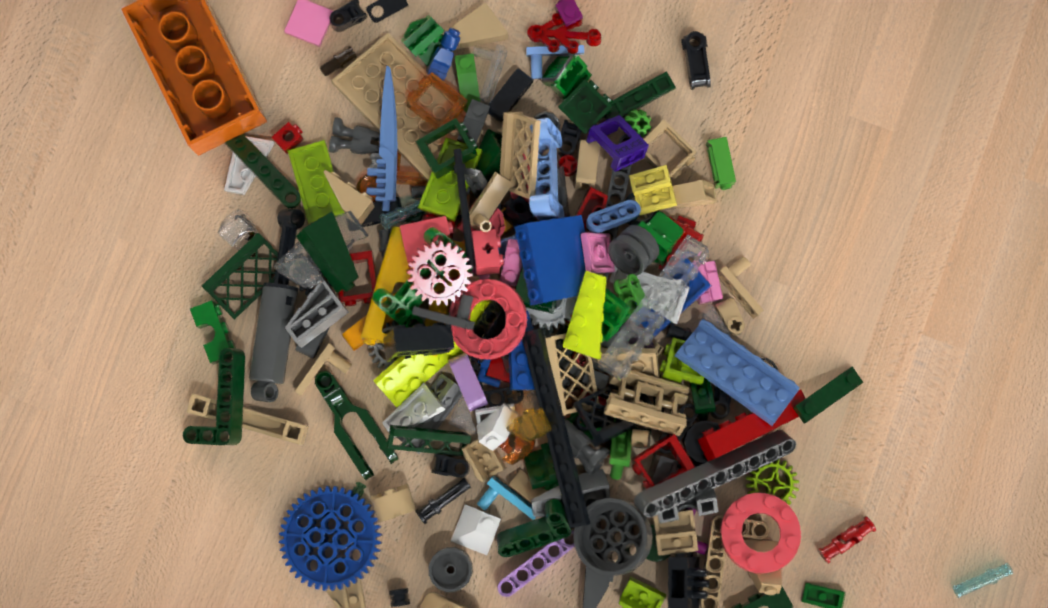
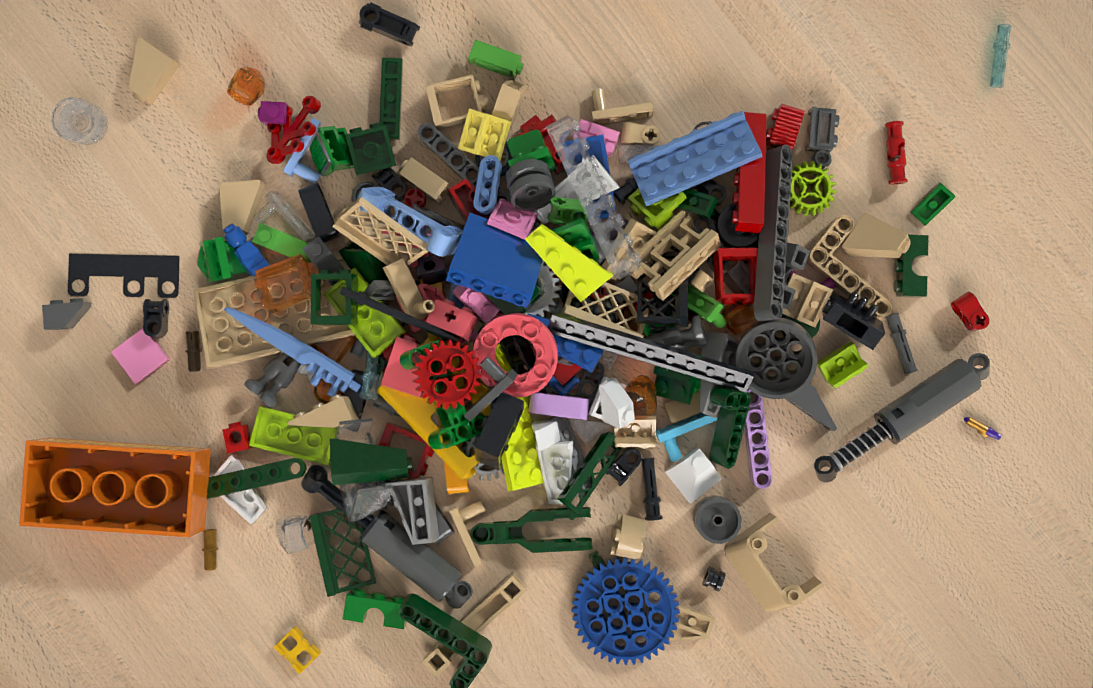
camera: 55 degrees left, 5 degrees up
clear yellow slope [506,408,552,442] -> none
dark purple window [586,115,649,172] -> none
bright green piece [624,109,652,137] -> none
coral plate [720,493,801,574] -> none
dark green plate [793,366,864,424] -> none
none -> pearl gold axle [202,529,219,571]
none -> yellow piece [273,626,322,675]
none -> white slope [531,420,561,451]
none -> clear orange helmet [722,301,758,335]
none -> red brick [766,104,805,150]
none -> dark grey window [805,106,840,152]
none -> dark grey plate [811,150,832,169]

